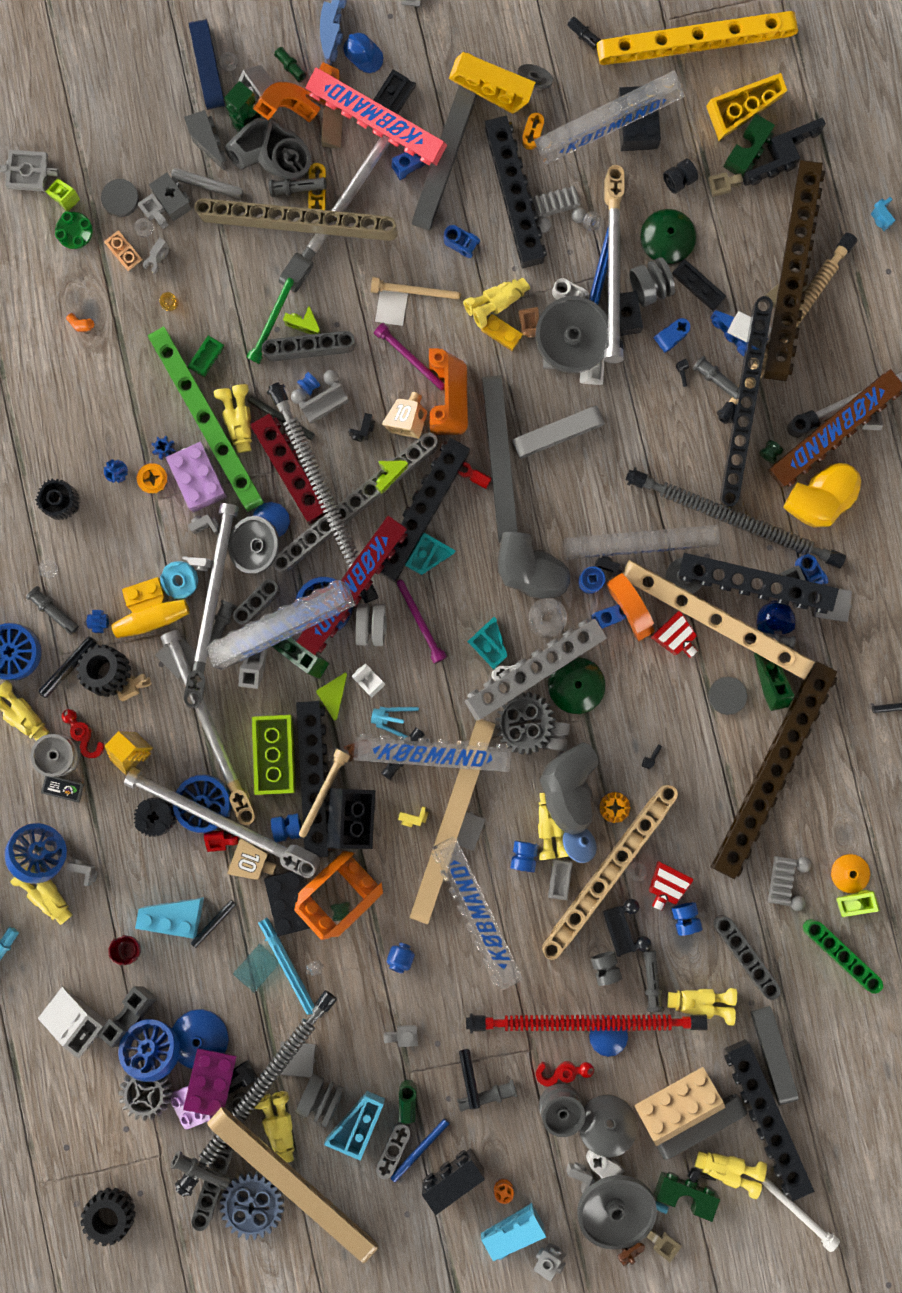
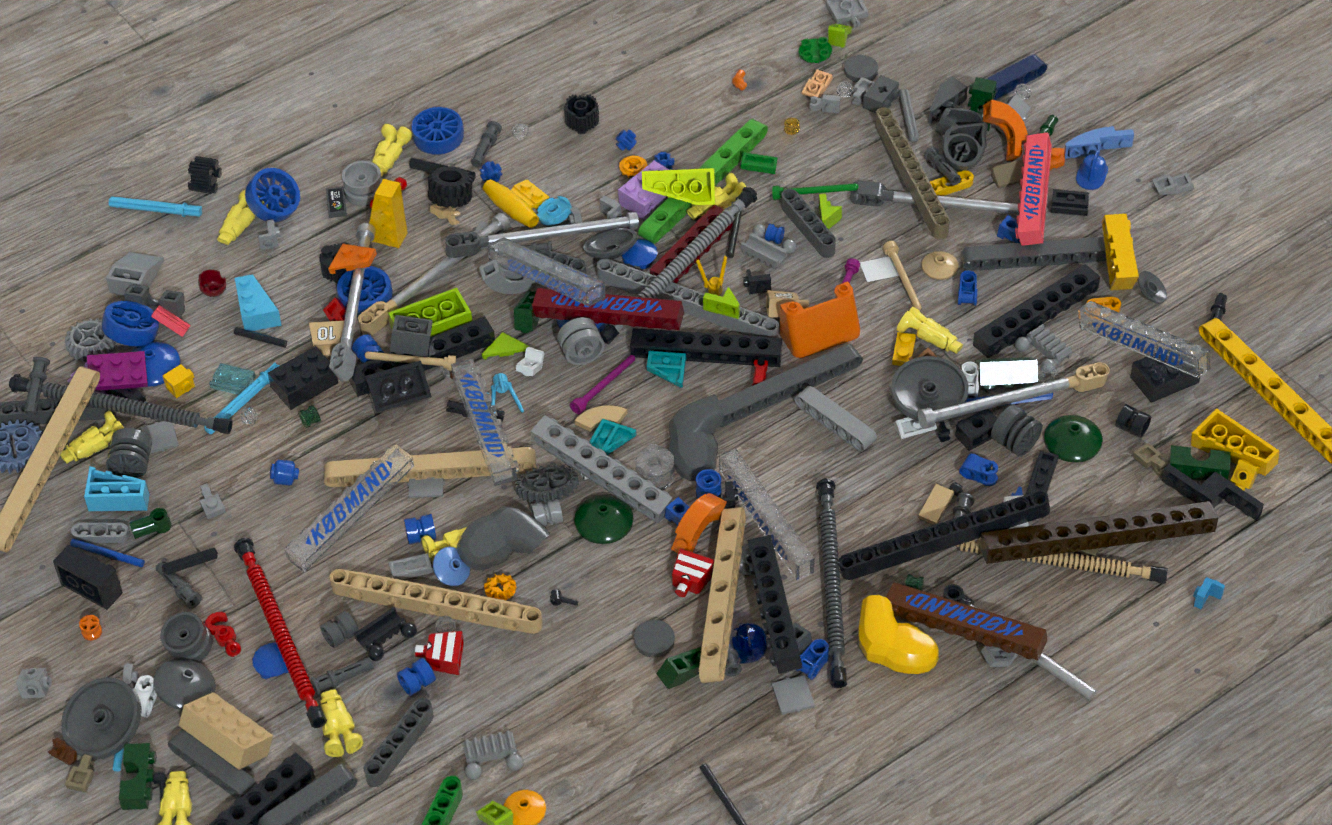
camera: 70 degrees right, 35 degrees down
orange wedge [294,851,383,940] -> none
light yellow bracket [398,806,429,827] -> none
medium azure wedge [481,1203,546,1261] -> none
dark brown brick [710,661,837,880] -> none
none -> coral tile [152,305,191,337]
none -> yellow brick [163,364,195,398]
none -> orange wing [328,244,377,274]
none -> dark grey slope [390,315,433,357]
none -> tan tile [575,405,627,432]
none -> neon yellow wedge [642,168,715,205]
none -> yellow plant [696,256,727,296]
none -> tan tile [919,484,954,525]
none -> tan dish [922,251,958,280]
none -> slope [975,357,1038,389]
none -> yellow brick [1230,459,1260,491]

